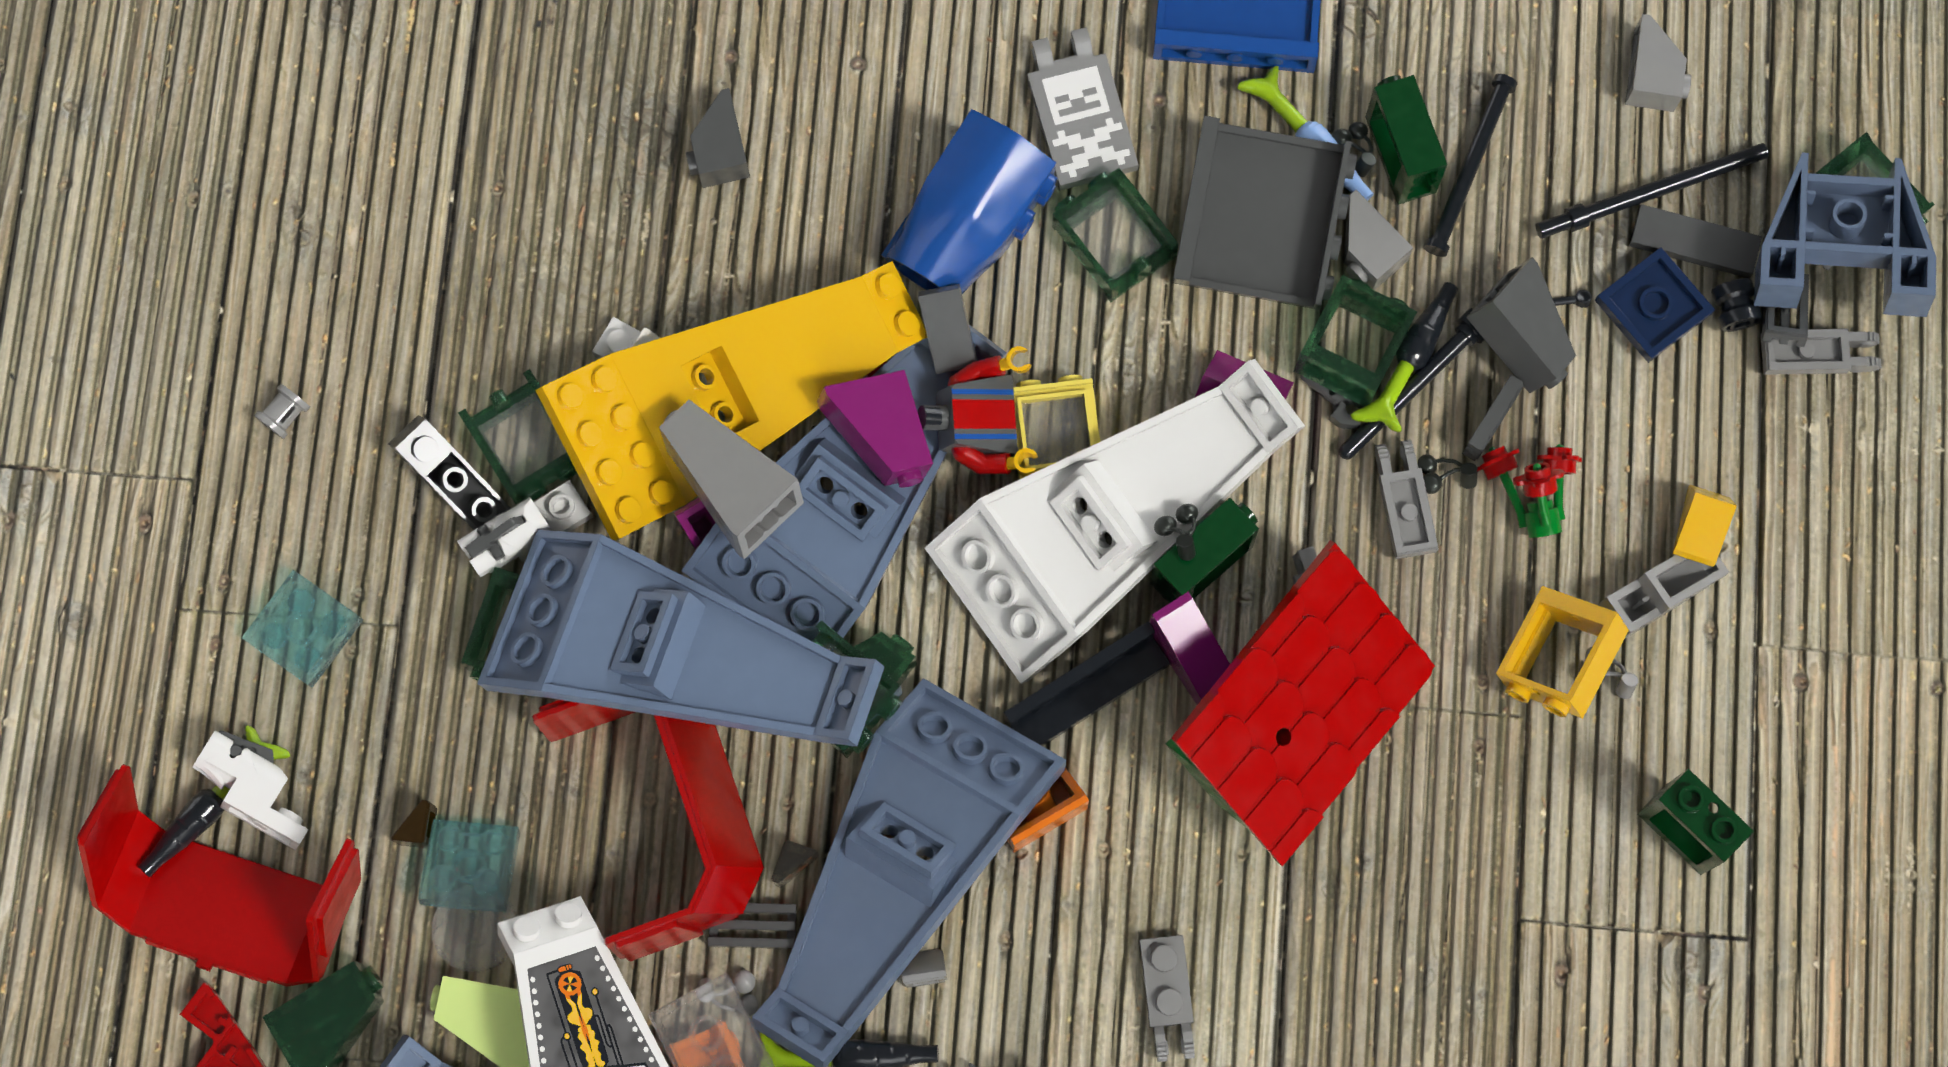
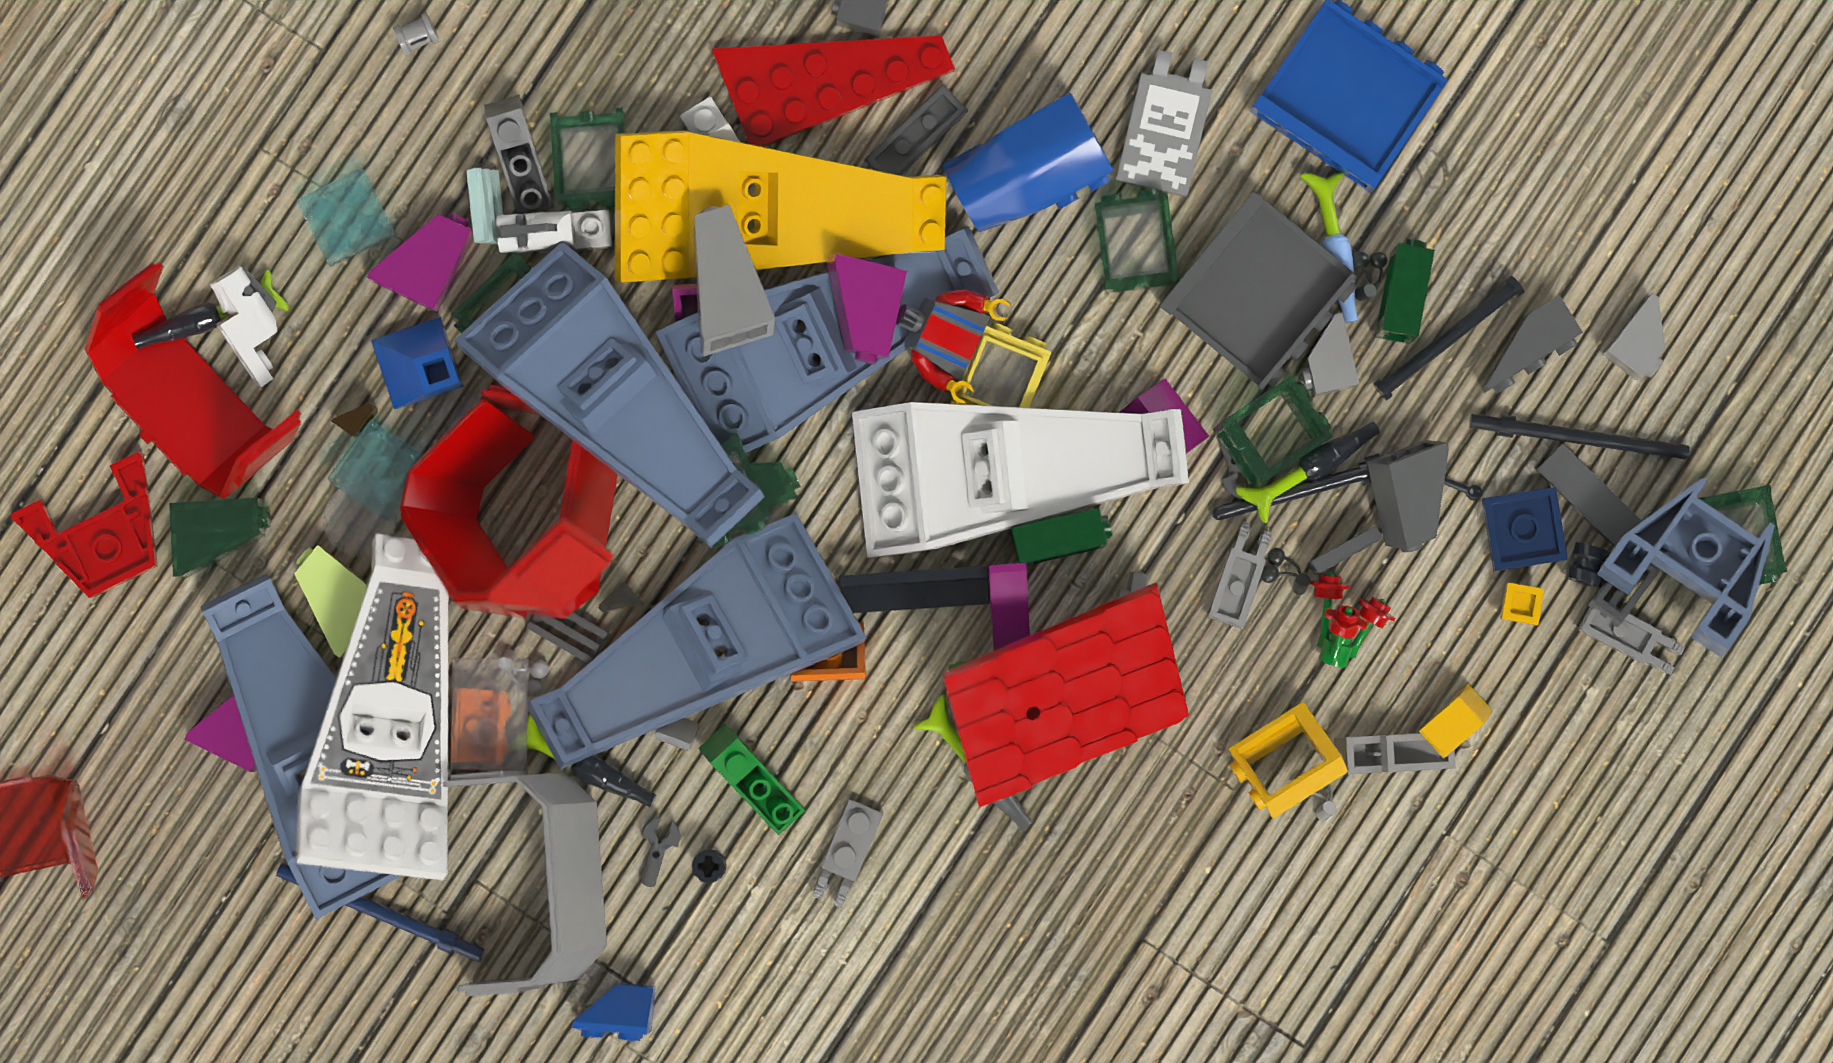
camera: 30 degrees right, 10 degrees up
dark grey tile [918,284,977,374] -> none
pearl dark grey piece [1154,504,1198,561] -> none
dark green window [1637,768,1754,875] -> none
none -> magenta slope [367,213,473,313]
none -> blue slope [371,317,464,410]
none -> red piece [399,399,613,611]
none -> light aqua tile [466,168,503,244]
none -> green slope [698,723,806,836]
none -> red wing [712,35,955,147]
none -> dark grey tile [864,84,968,176]
none -> lime piece [913,695,1033,831]
none -> dark grey slope [1482,295,1583,394]
none -> yellow tile [1500,583,1545,626]

